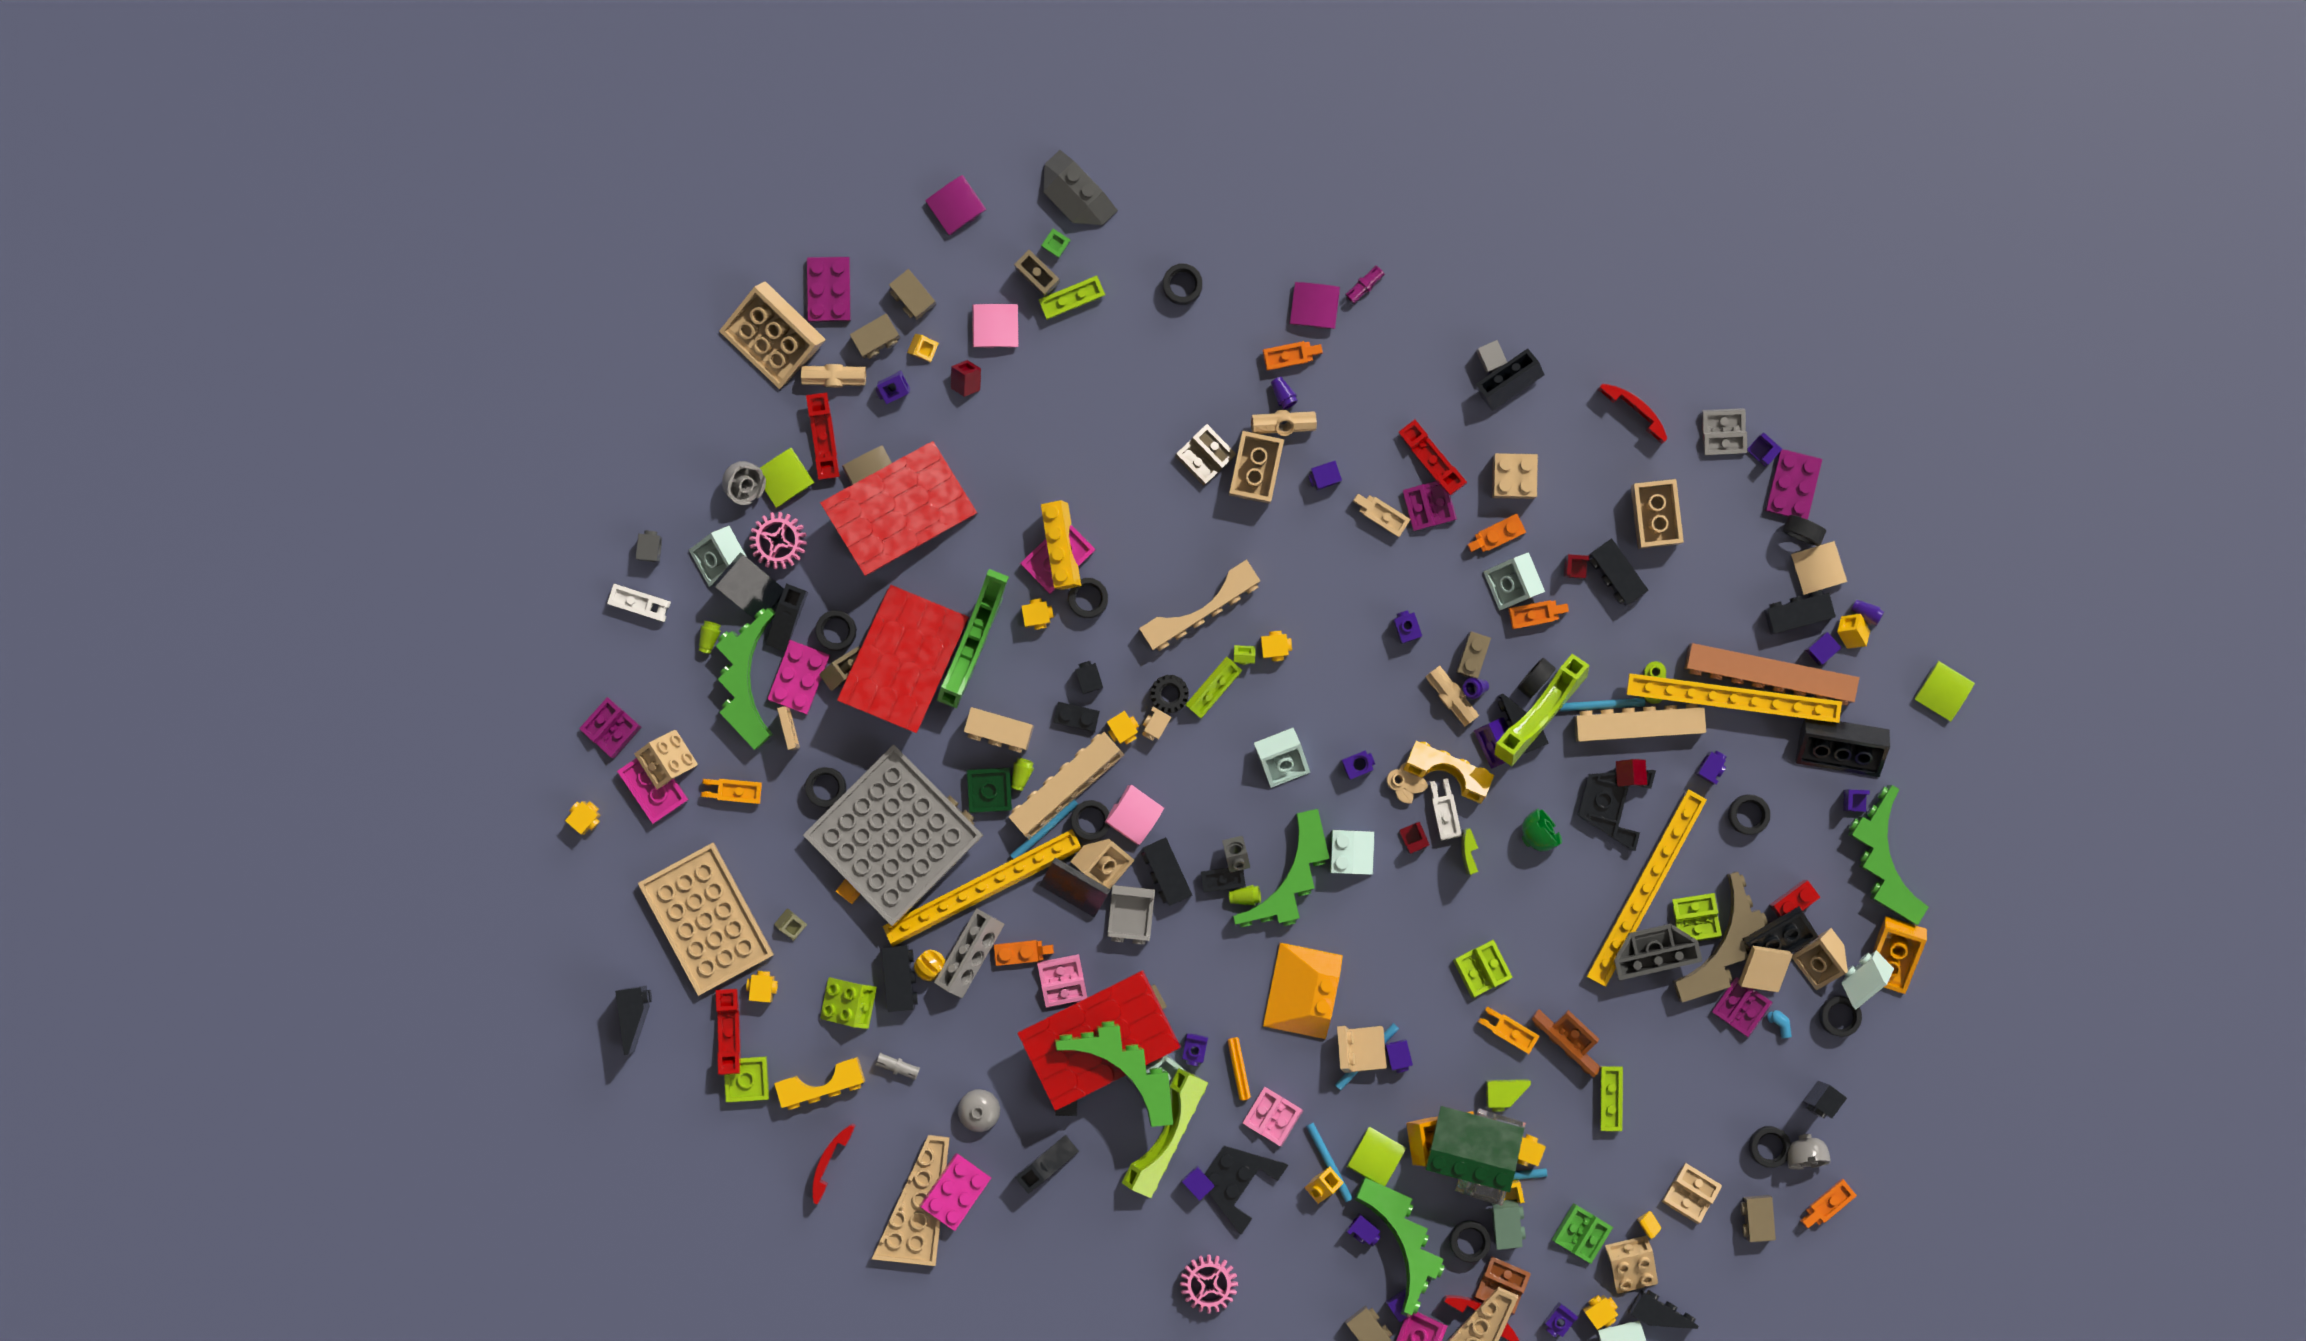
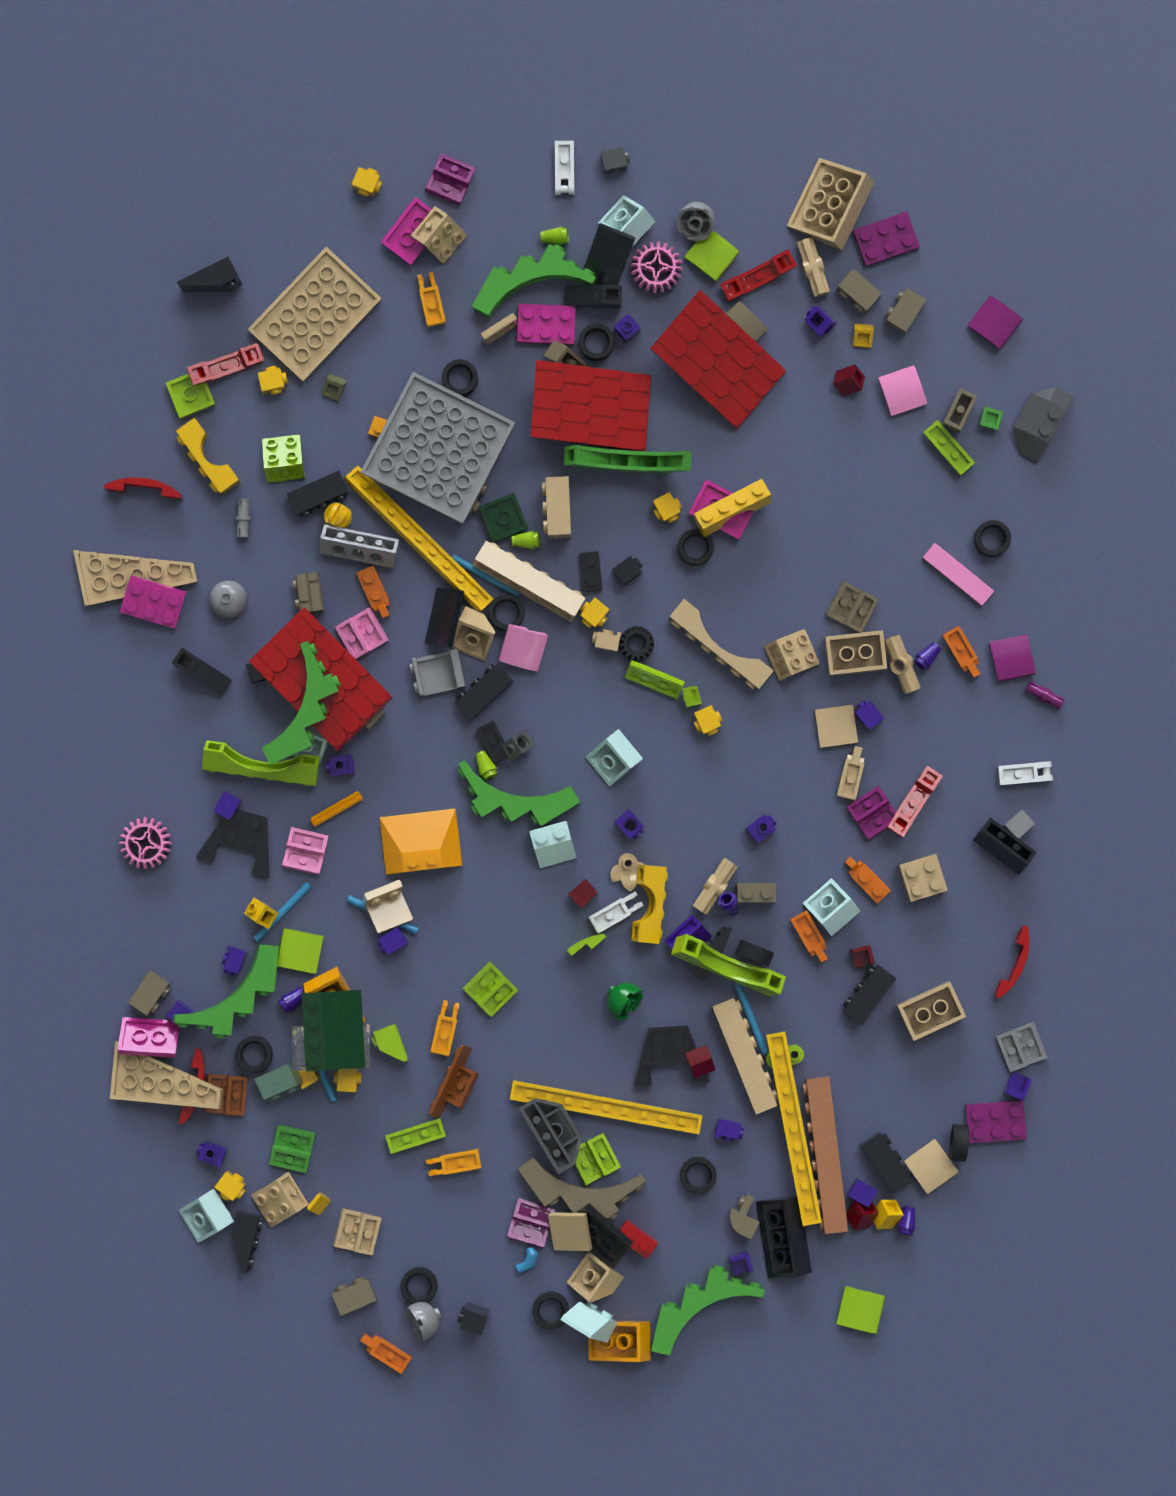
camera: 75 degrees right, 0 degrees up
none -> dark purple cone [278,987,305,1013]
none -> dark tan brick [292,572,324,613]
none -> light orange hinge [426,1149,482,1176]
none -> dark purple brick [614,314,641,344]
none -> dark tan brick [729,1193,760,1239]
none -> tan bracket [764,629,819,681]
none -> tan tile [814,705,858,748]
none -> dark red panel [846,1200,879,1230]
none -> bright pink tile [923,543,994,606]
none -> white plate [998,761,1053,785]

